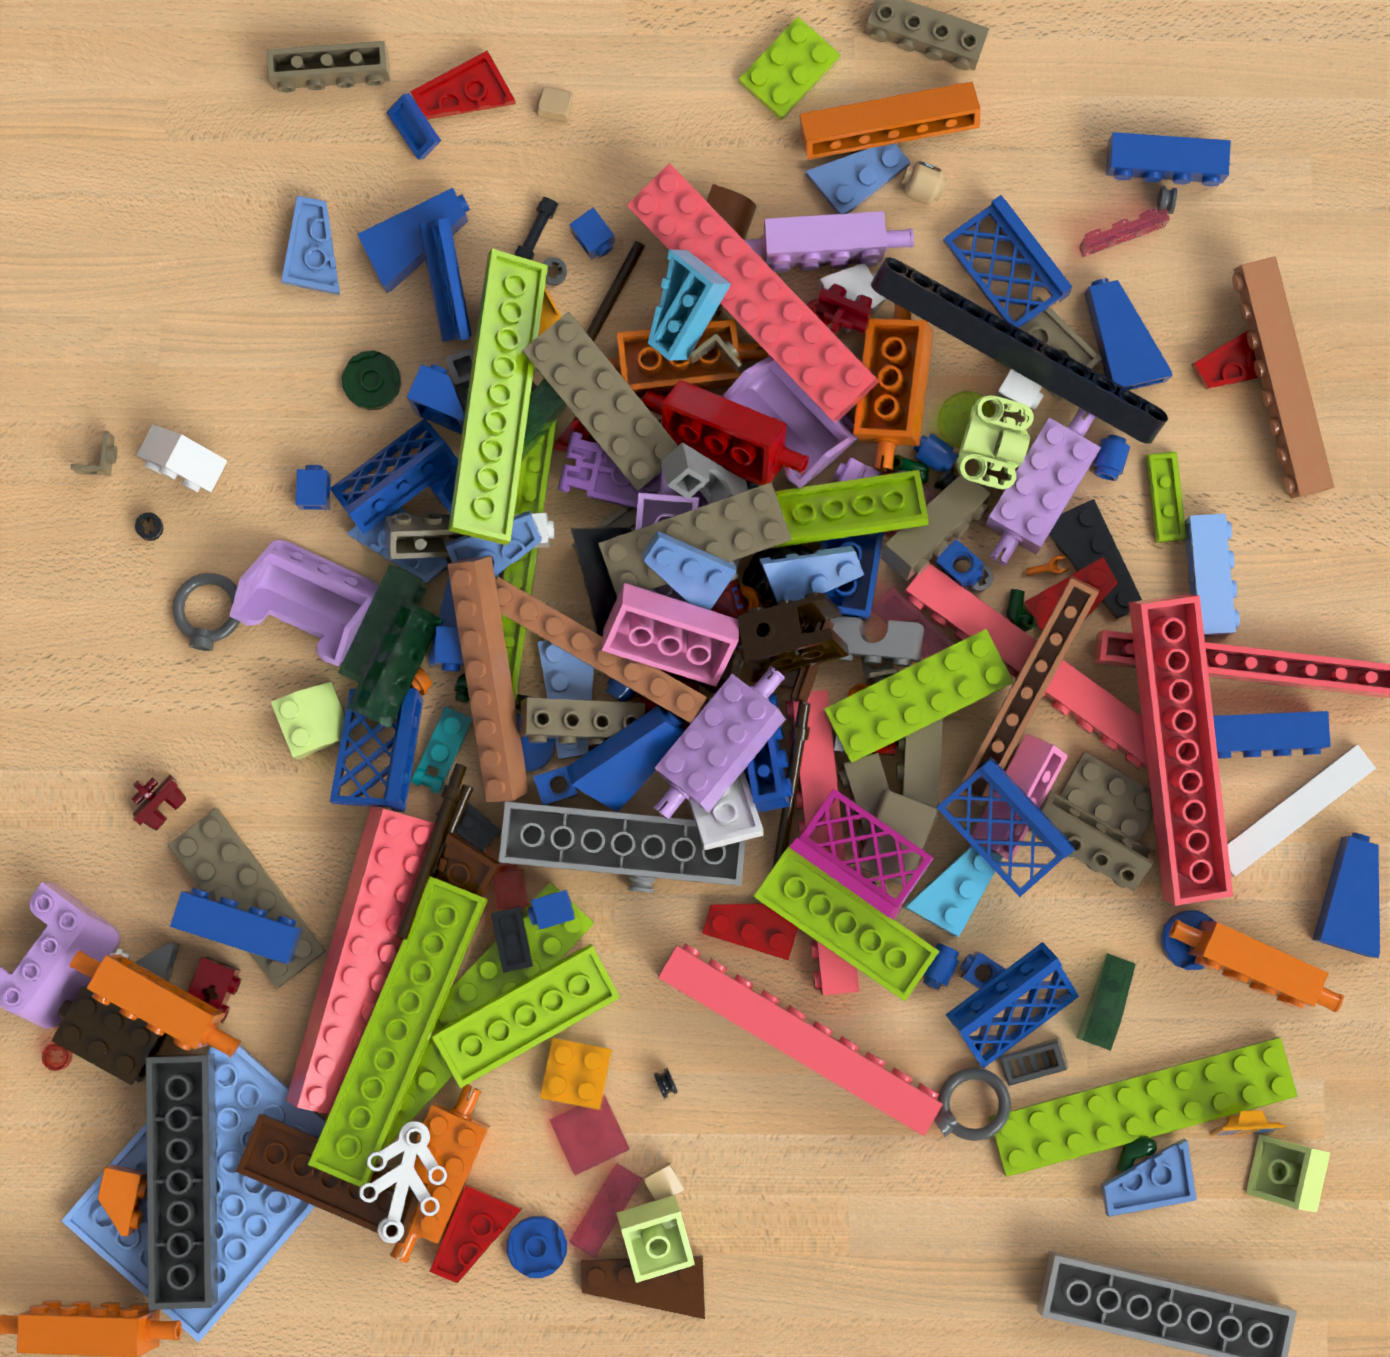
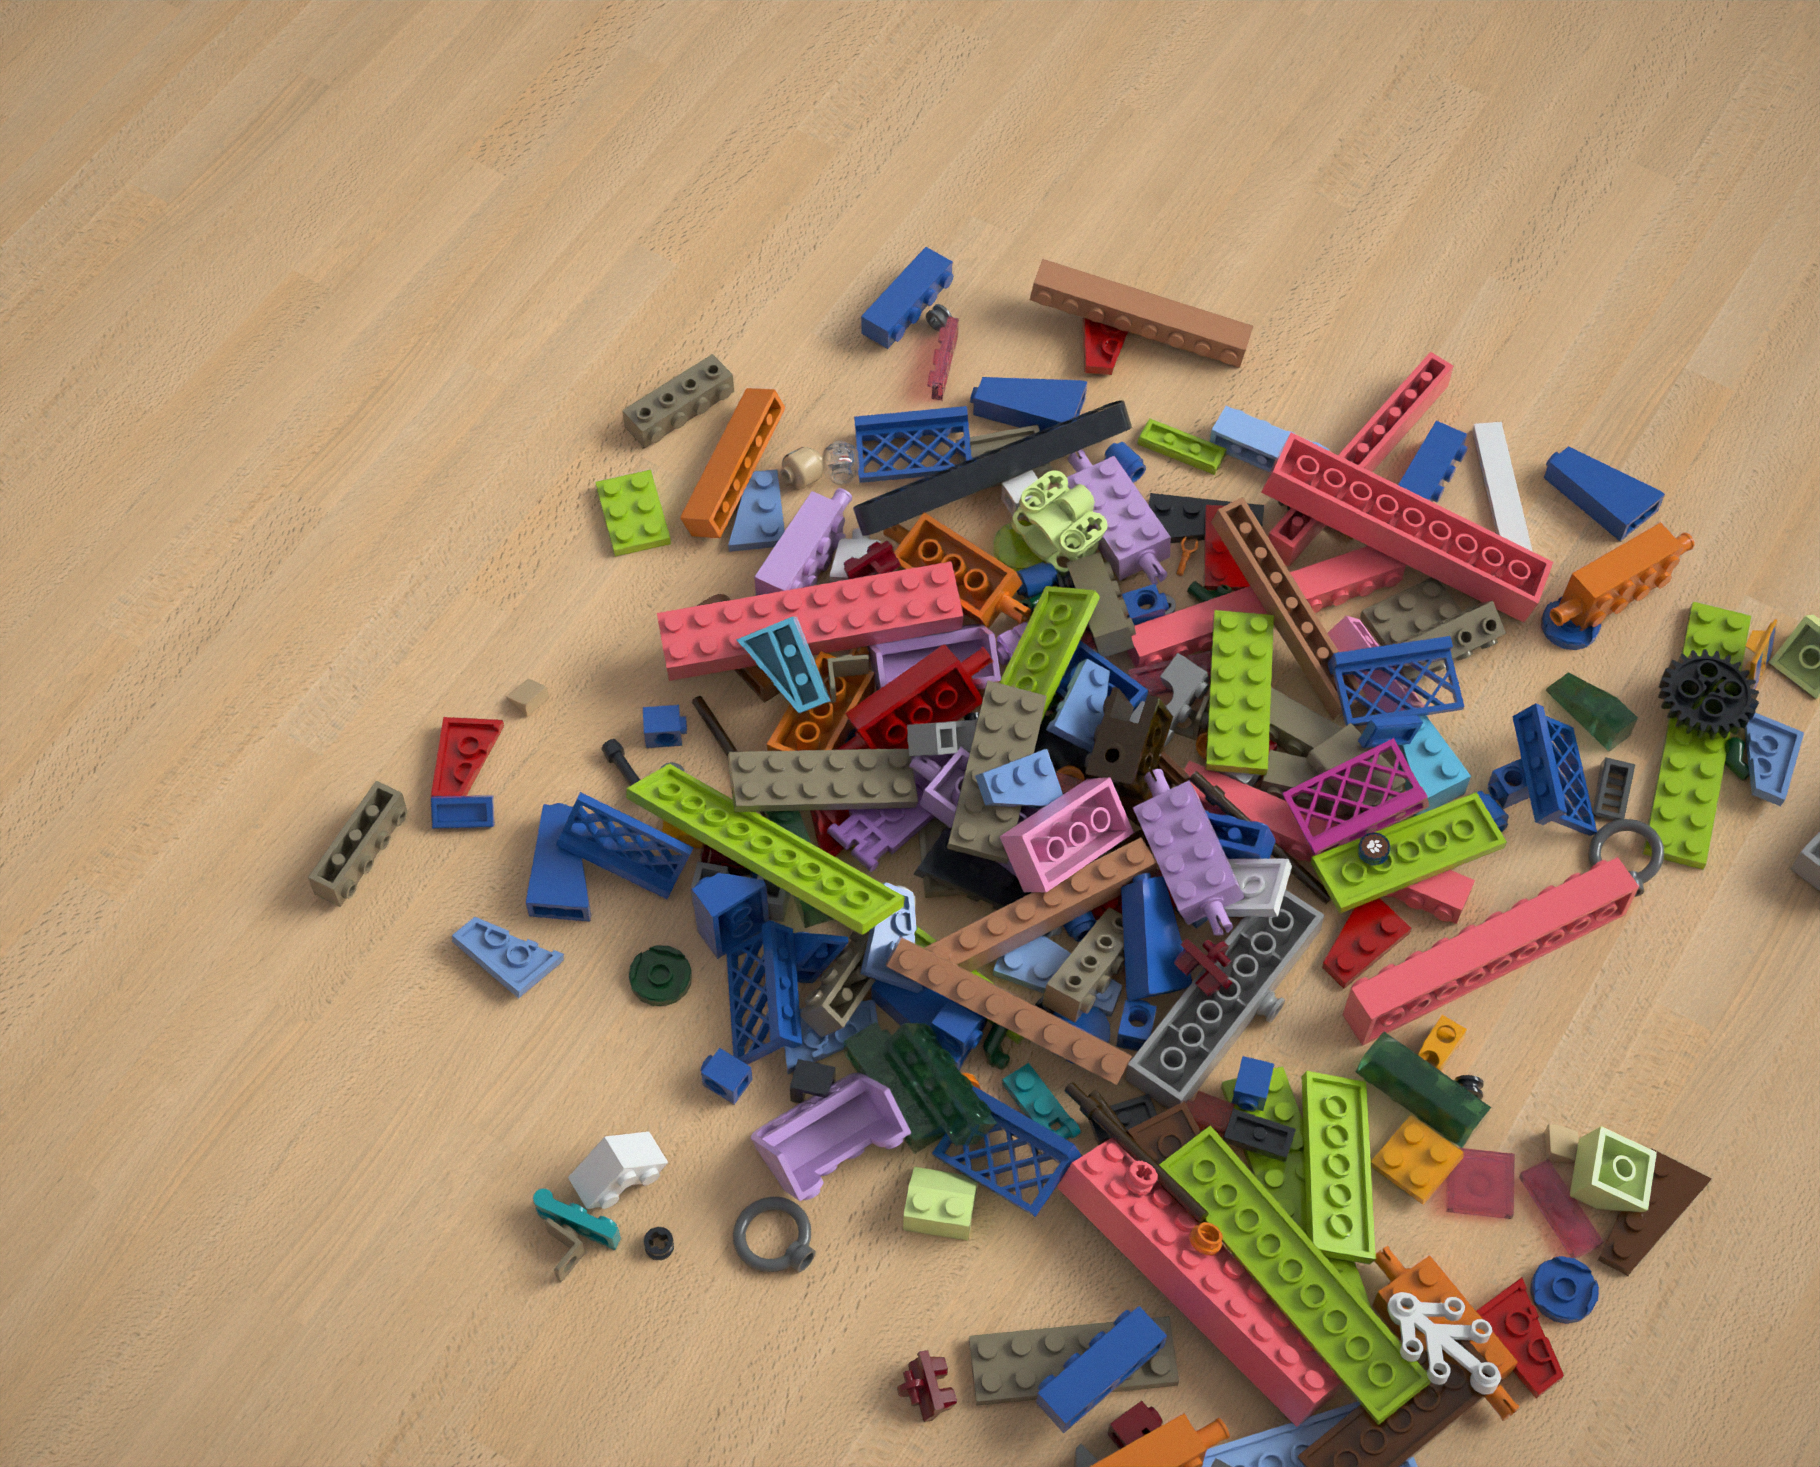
camera: 55 degrees left, 25 degrees down
none -> teal plate [533,1188,621,1250]
none -> black panel [790,1059,836,1103]
none -> clear head [822,441,860,485]
none -> coral bush [1124,1161,1158,1195]
none -> dark red hips [1174,938,1232,997]
none -> orange plate [1189,1222,1223,1255]
none -> clear green brick [1355,1031,1491,1148]
none -> blue tile [1358,715,1423,748]
none -> tile [1358,832,1391,865]
none -> light orange leg [1412,1014,1467,1080]
none -> black gear [1658,649,1759,740]

